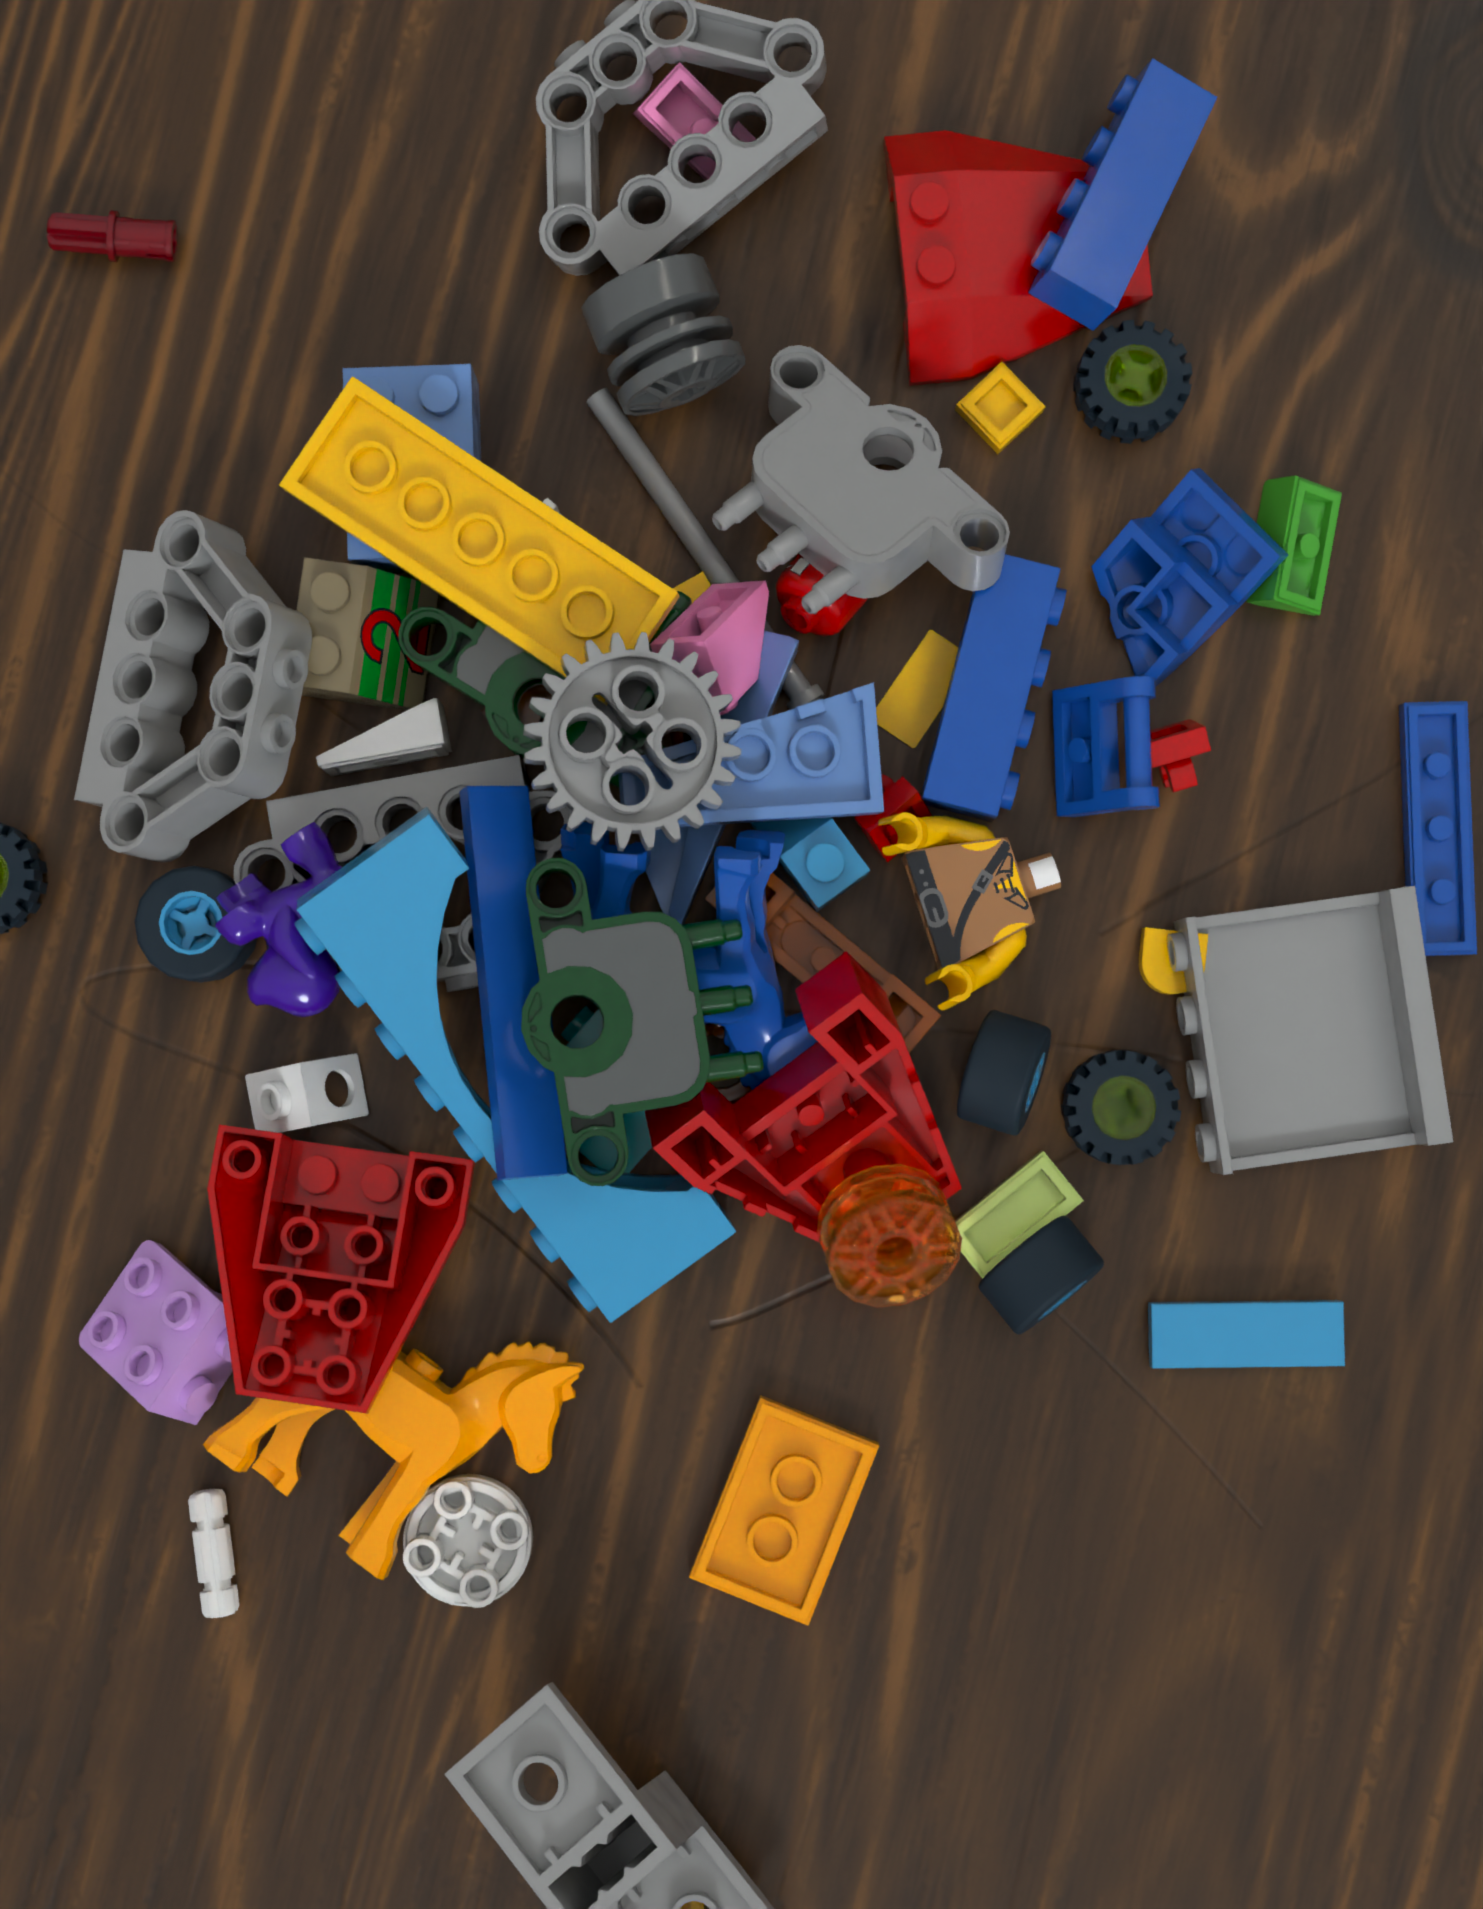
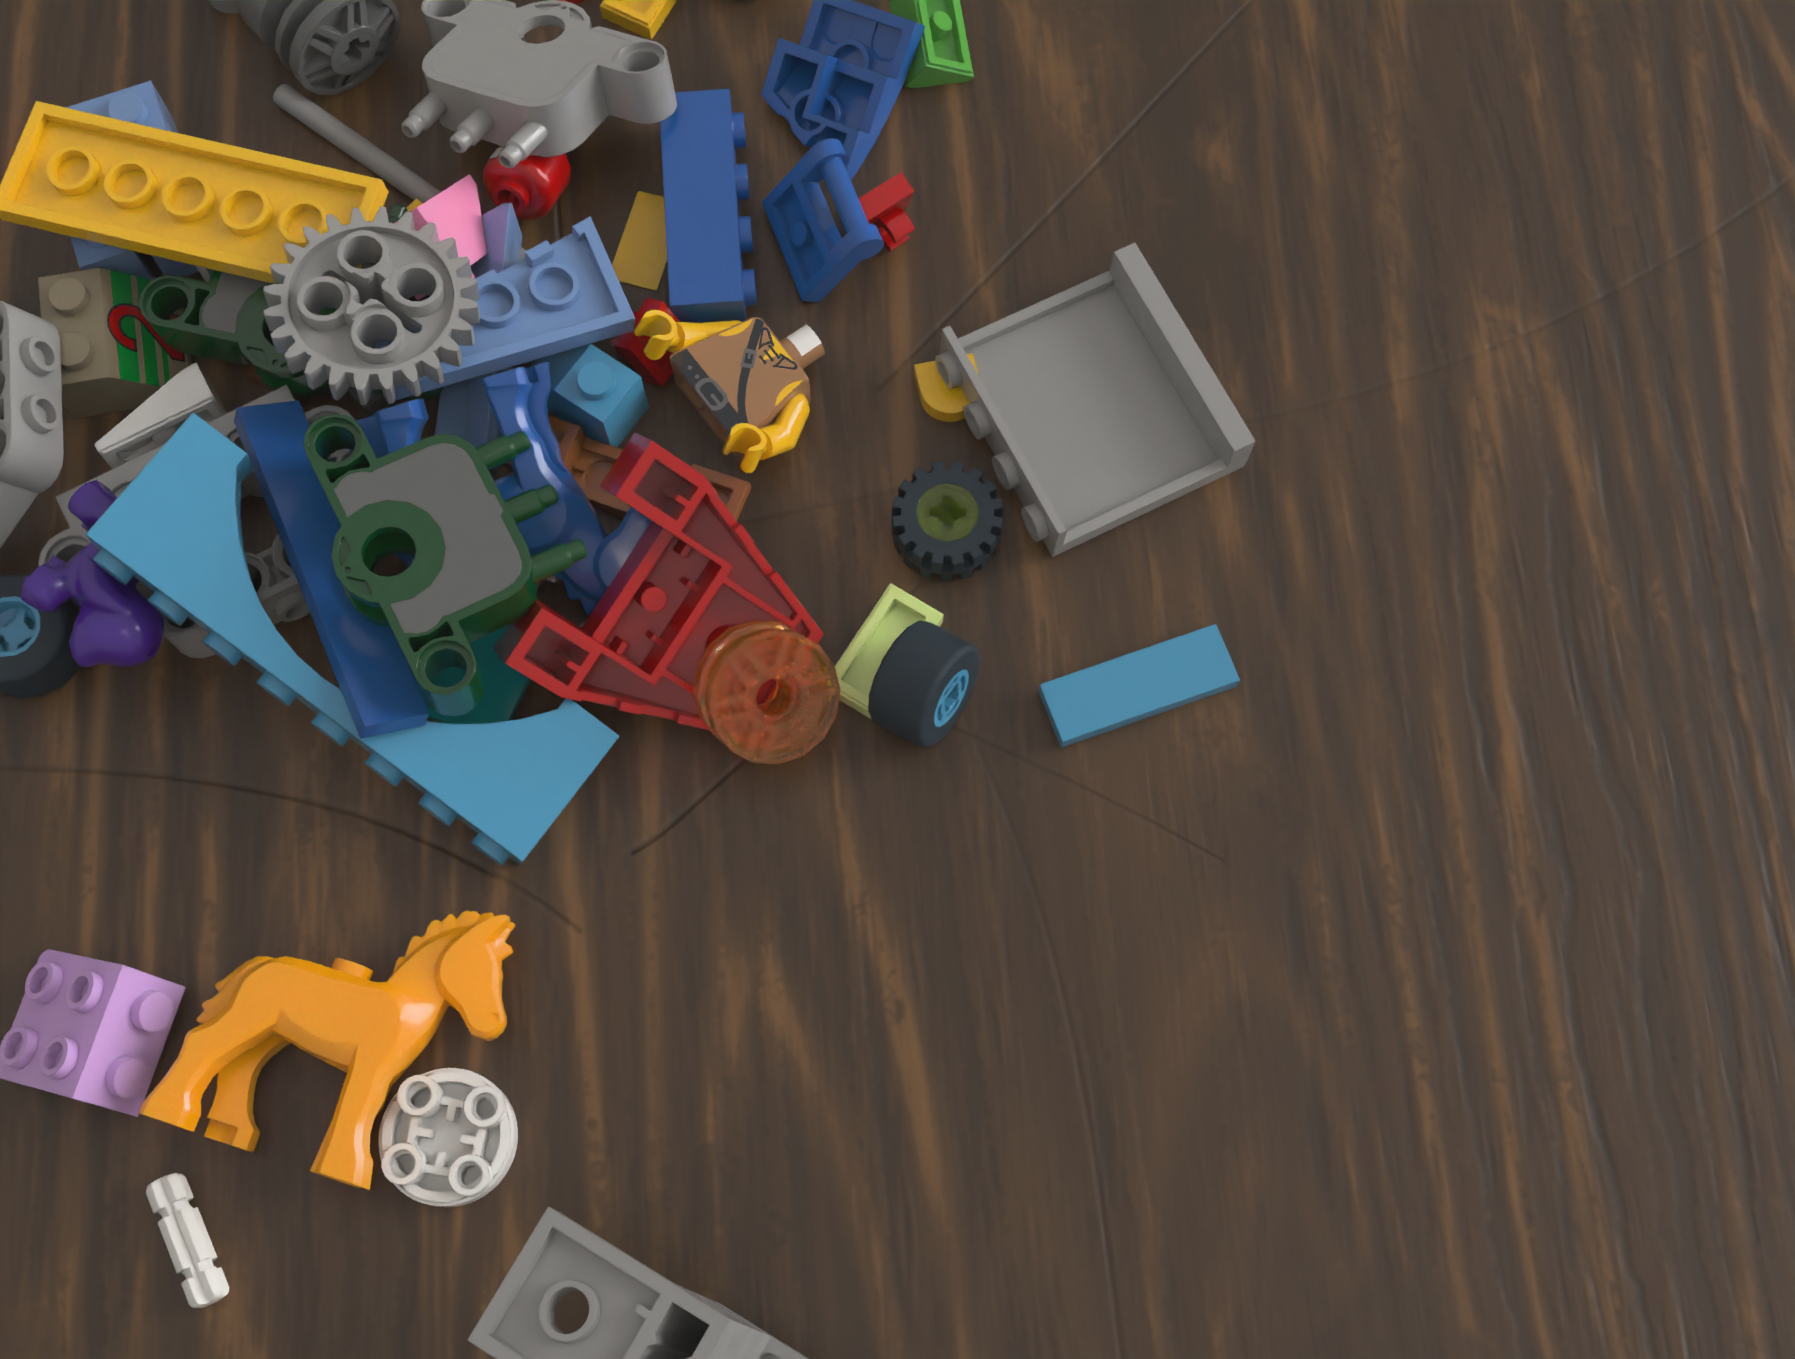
camera: 25 degrees left, 15 degrees down
red wedge [207,1124,475,1414] -> none
white bracket [245,1053,369,1133] -> none
light orange tile [689,1395,879,1626] -> none
black wheel [957,1010,1051,1136] -> none
blue tile [1399,701,1477,956] -> none

